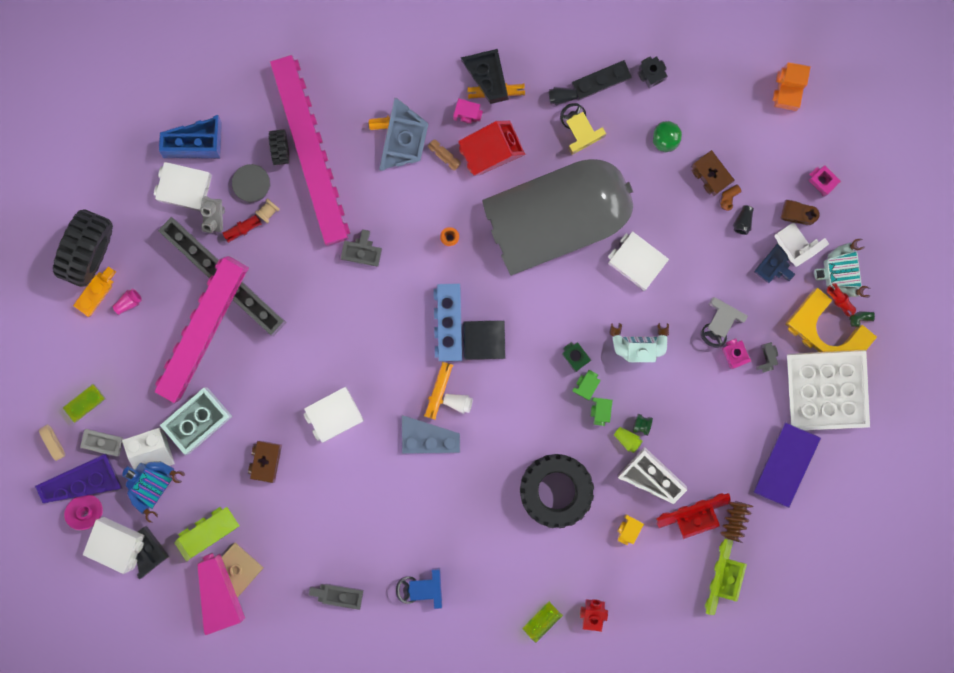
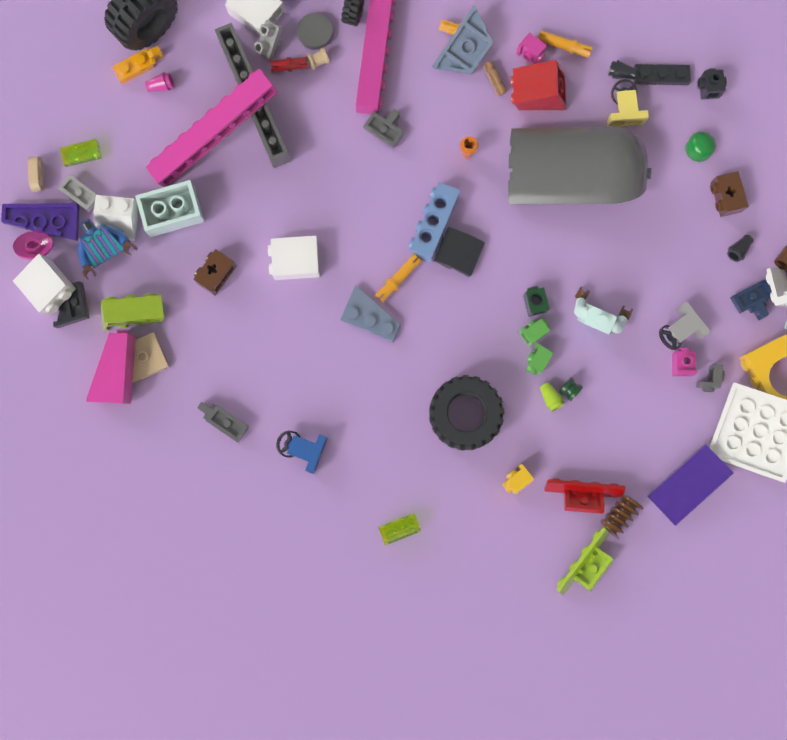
camera: 25 degrees right, 5 degrees down
white cone [443,393,473,414] -> none
black wing [461,49,509,104] -> none
red brick [580,599,608,632] -> none
white brick [608,231,669,291] -> none
white wedge [618,447,687,504] -> none
dark orange arm [720,184,742,211] -> none

